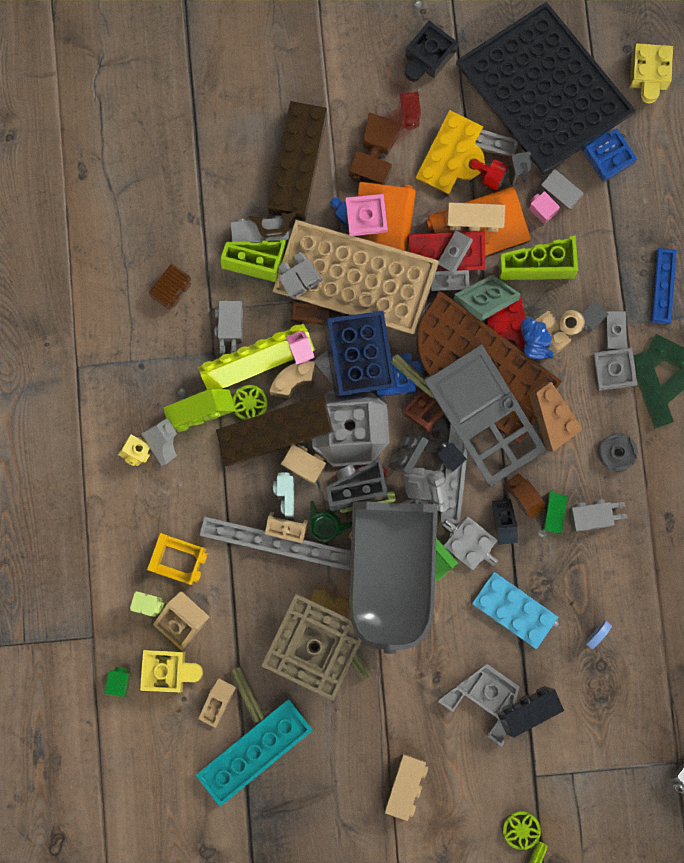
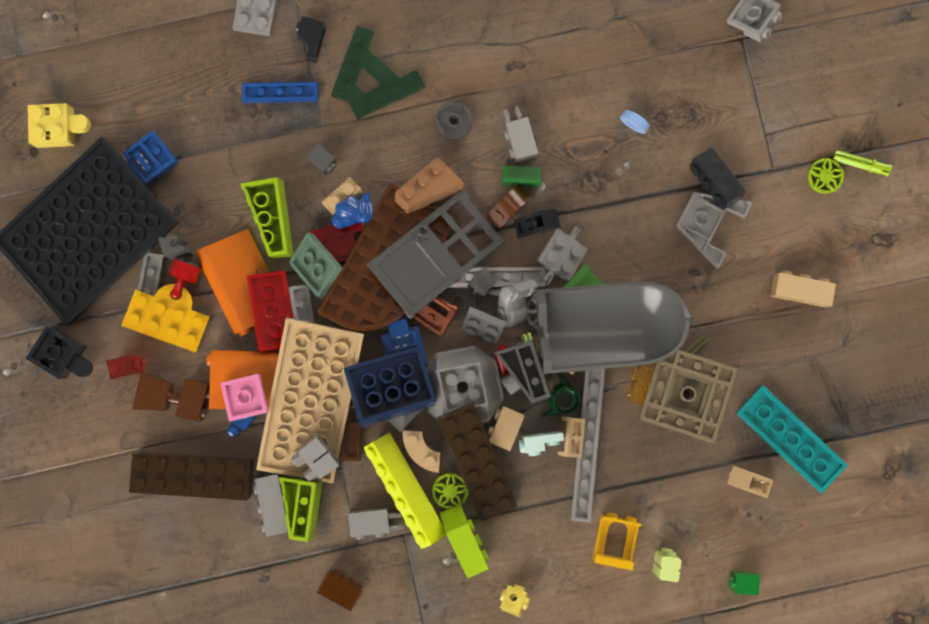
camera: 105 degrees left, 5 degrees up
light yellow brick [140,650,203,693] -> none
light grey arch [142,418,177,466] -> none
tan slope [153,592,210,651] -> none
olive axle [231,667,264,723] -> none
dark brown helmet [249,212,296,238] -> none
bright pink brick [286,330,314,364] -> none
olive axle [391,354,434,398] -> none
light grey plate [438,231,473,274] -> none
tan brick [445,203,505,232] -> none
medium azure plate [472,572,558,649] -> none
bright pink brick [529,191,560,225] -> none
light grey hinge [541,169,583,209] -> none
tan head [559,310,585,335] -> none
light grey tile [594,347,637,391] -> none
light grey plate [606,311,627,350] -> none

